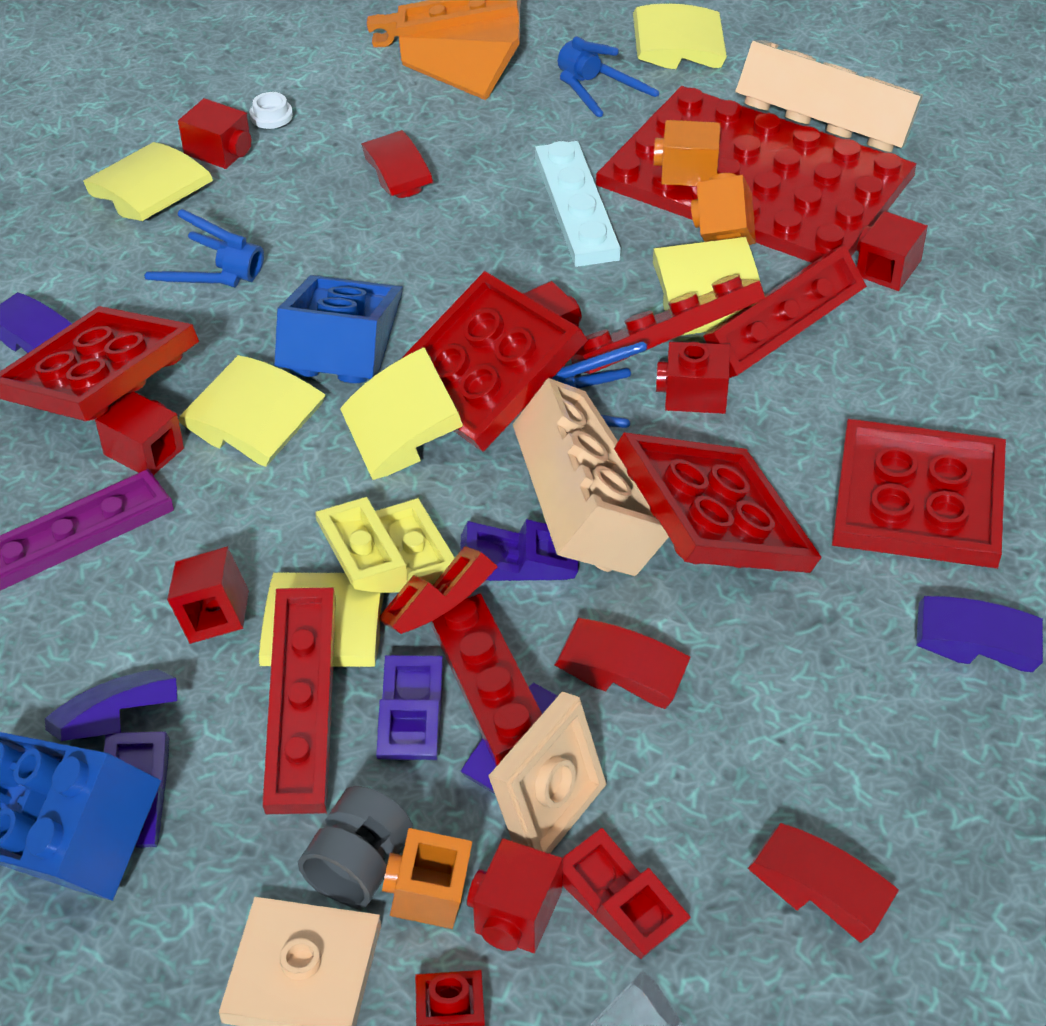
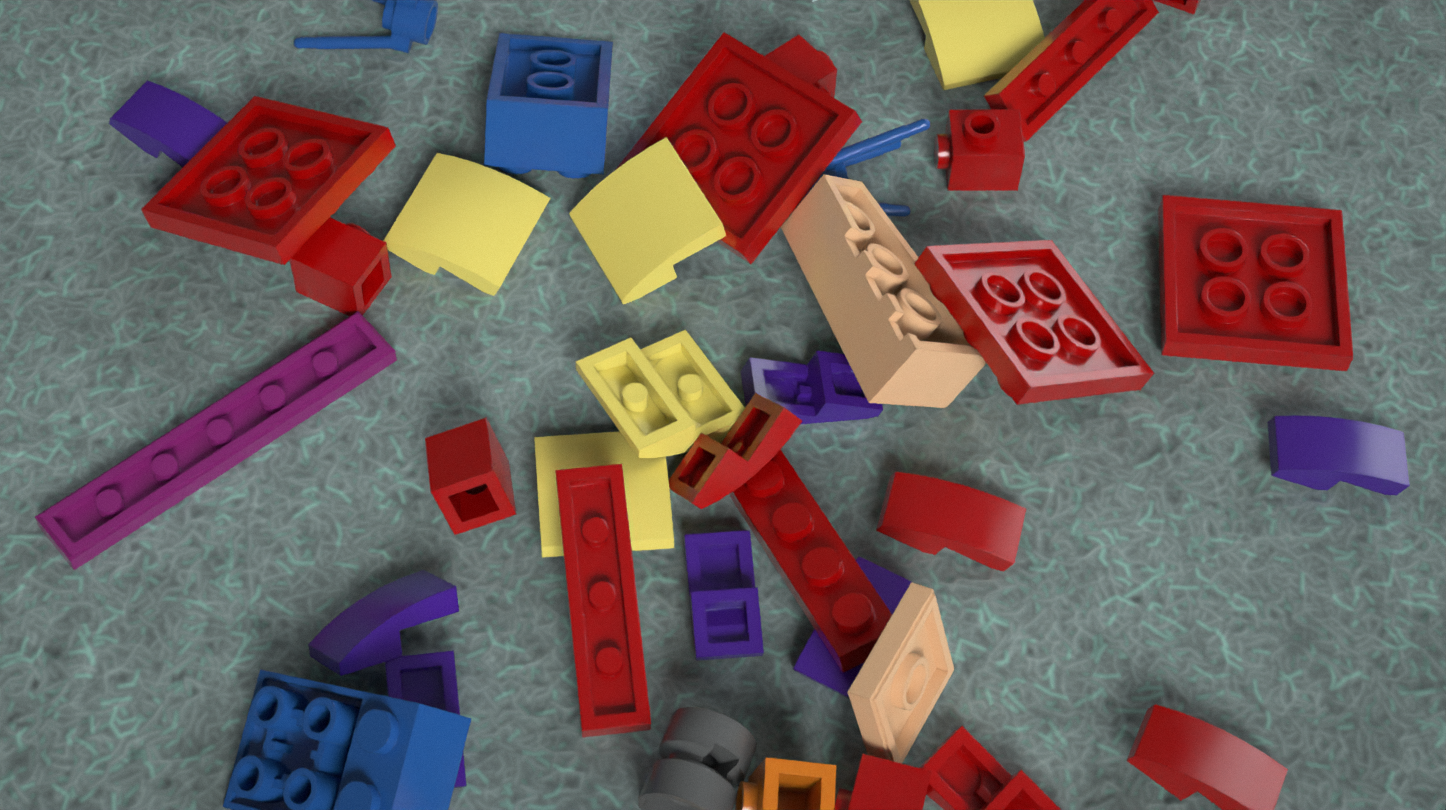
camera: 10 degrees left, 10 degrees up
red plate [571,274,766,374] -> none

